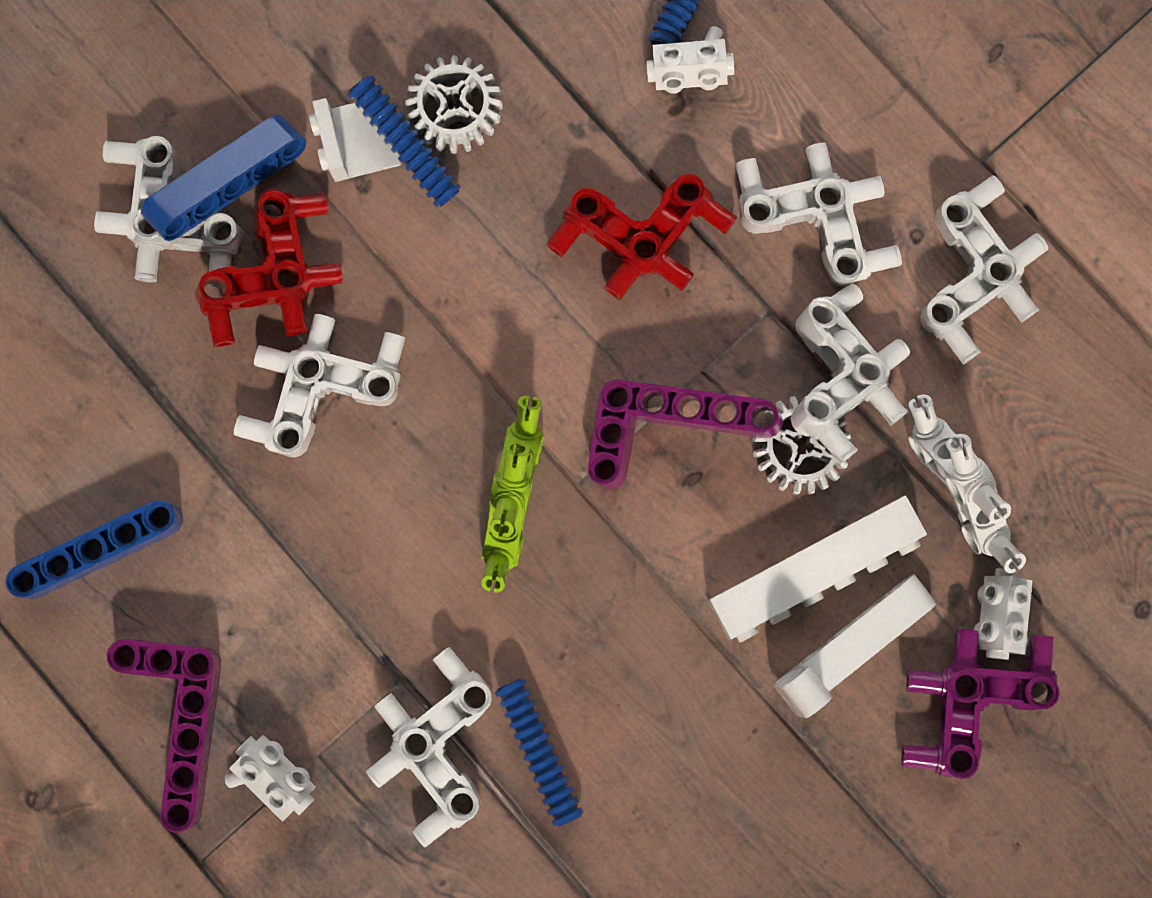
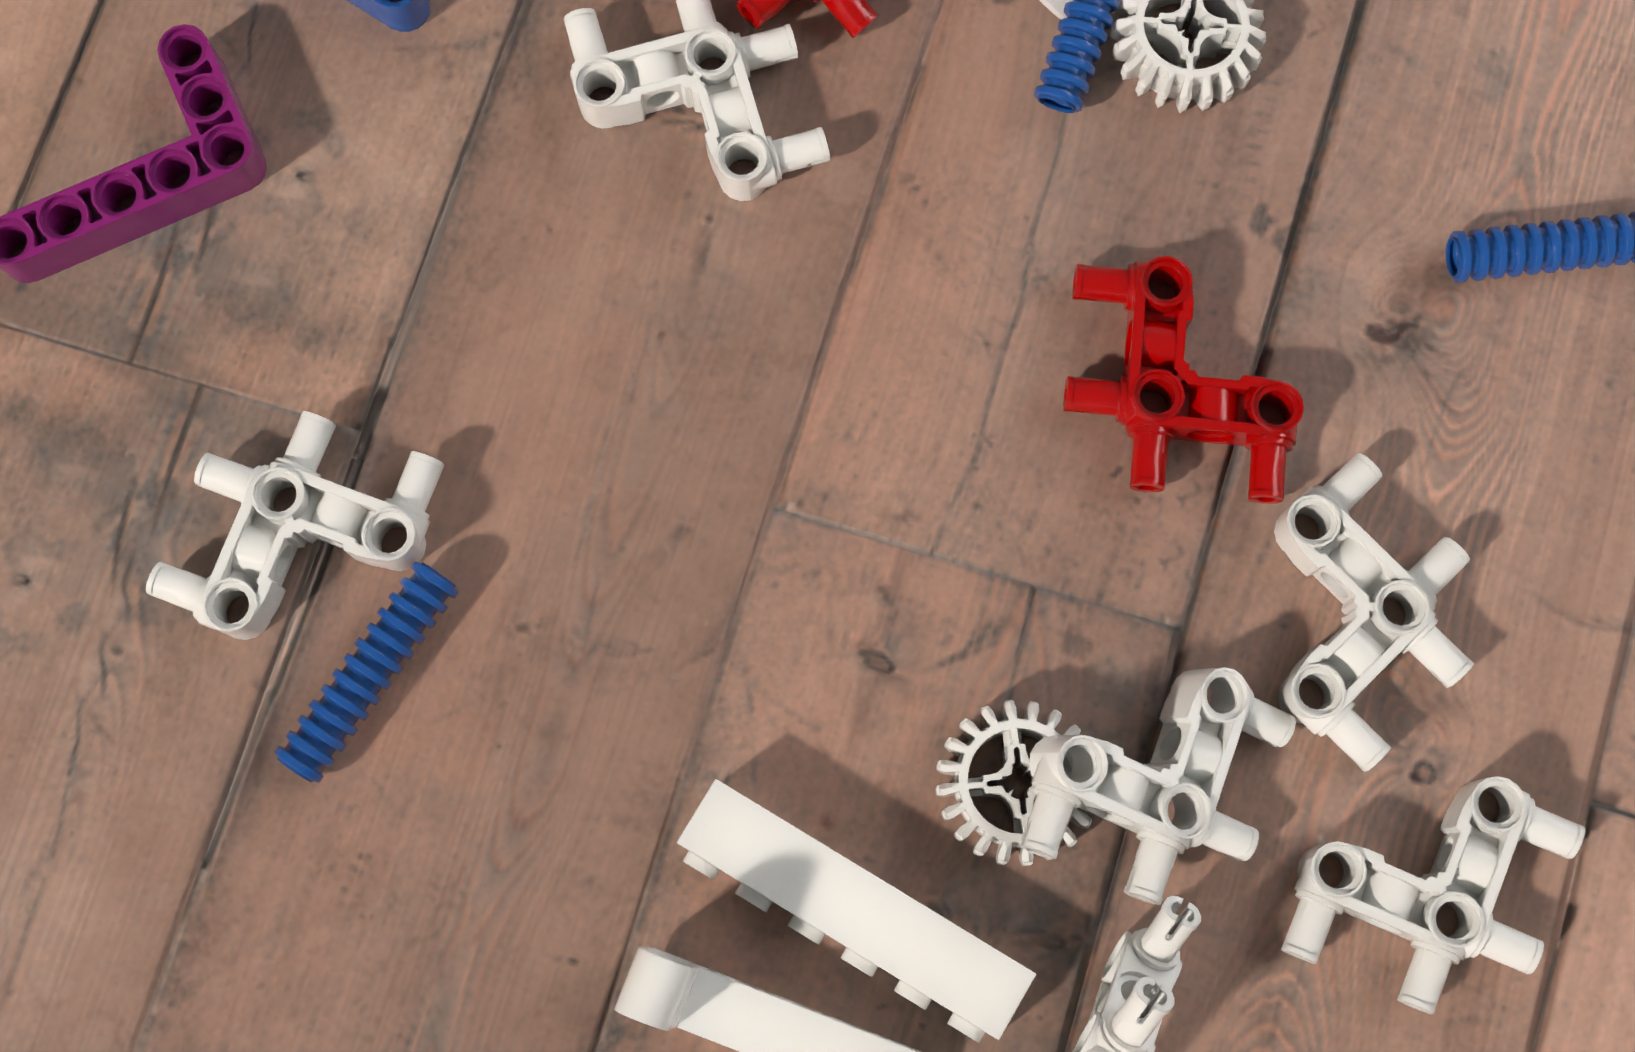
camera: 60 degrees right, 5 degrees down
white brick [225,735,316,822] -> none
lime pin [481,396,544,593] -> none
magenta beam [588,380,783,489] -> none
white brick [647,26,734,93] -> none

